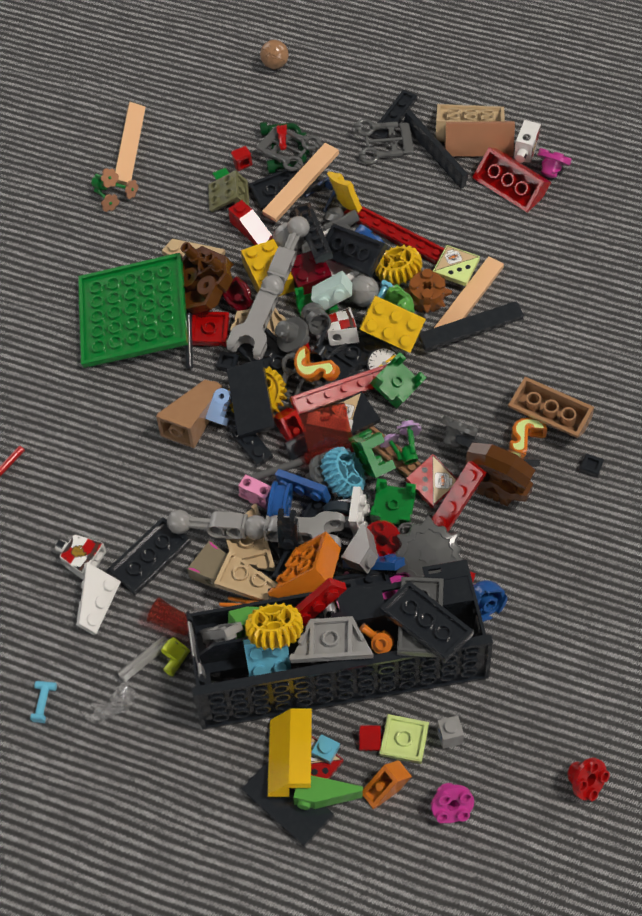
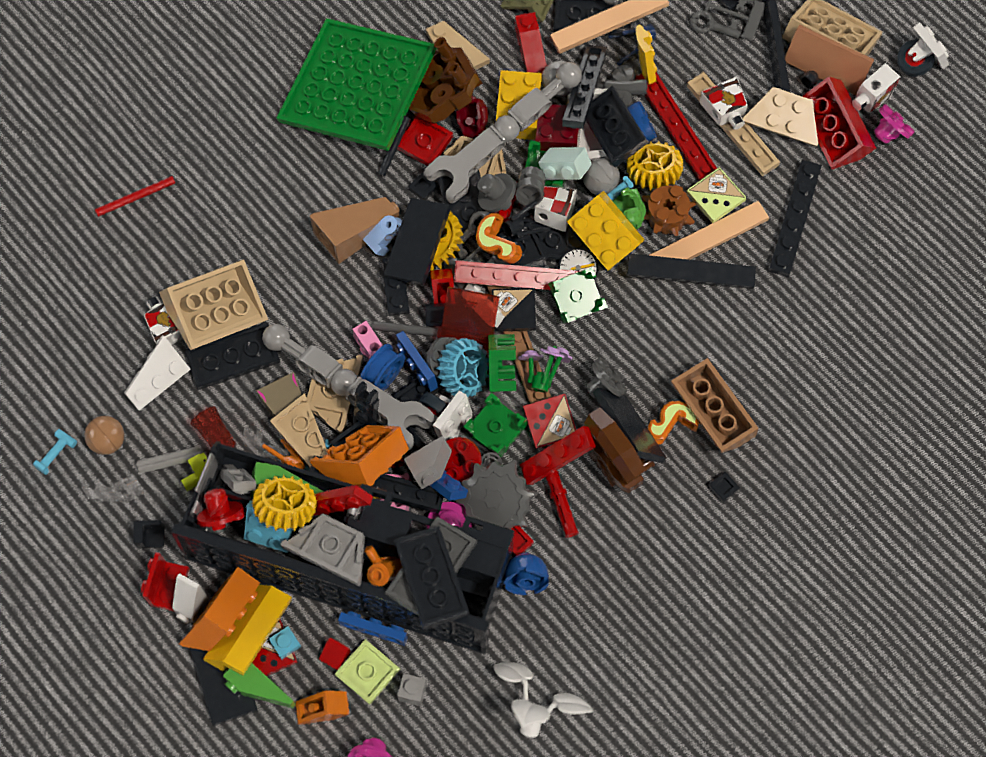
camera: 25 degrees right, 10 degrees up
none -> medium nougat piece [85,416,124,455]
none -> black panel [133,520,165,549]
none -> red bracket [141,552,190,612]
none -> tan slope [159,260,268,350]
none -> white slope [172,574,210,624]
none -> orange wedge [179,567,260,651]
none -> red plate [197,488,245,531]
none -> blue plate [338,611,408,646]
none -> white plant [494,662,593,737]
none -> red pin [545,470,579,538]
none -> tan plate [687,72,780,176]
none -> torso [699,77,747,130]
none -> tan wing [742,87,818,146]
none -> black plate [768,159,822,278]
none -> black hinge [800,70,819,89]
none -> plate [897,23,949,77]

